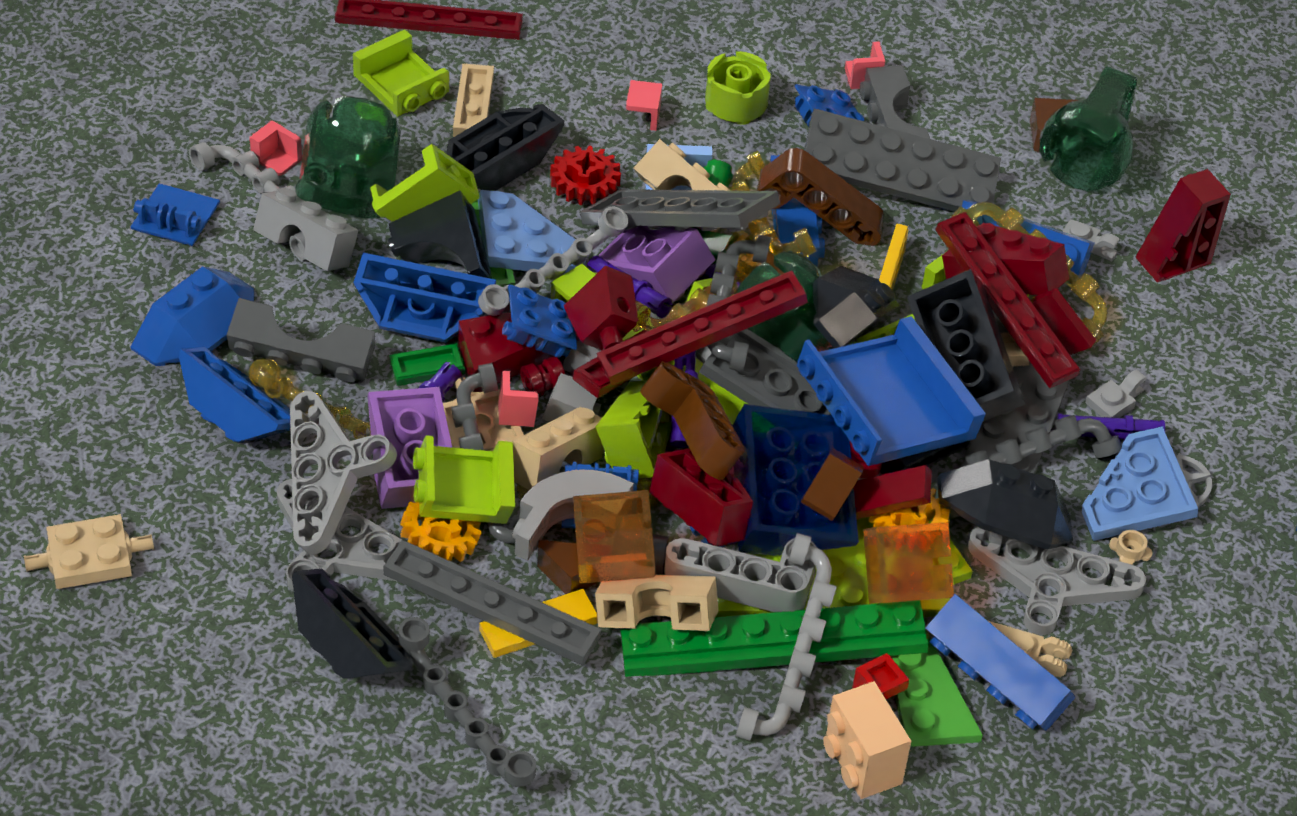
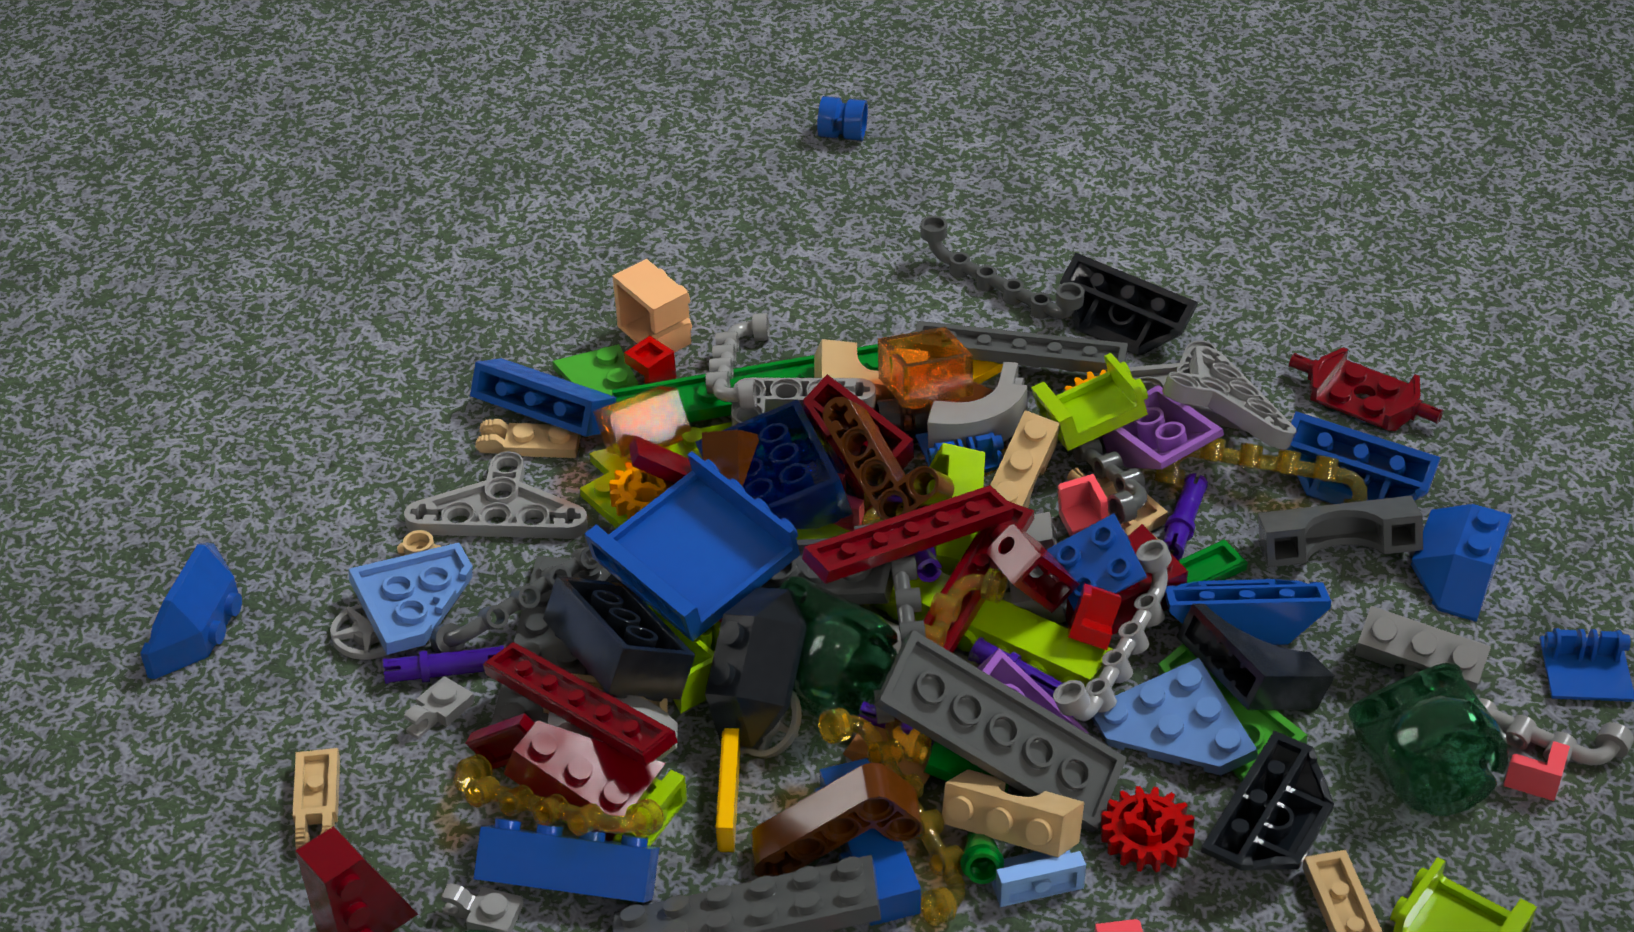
camera: 170 degrees right, 5 degrees down
tan plate [24,514,154,589] -> none
lime panel [371,144,480,222] -> none
black wedge [937,459,1074,550] -> none
none -> tan hinge [292,748,340,849]
none -> red panel [1068,583,1122,650]
none -> dark red plate [1289,347,1444,431]

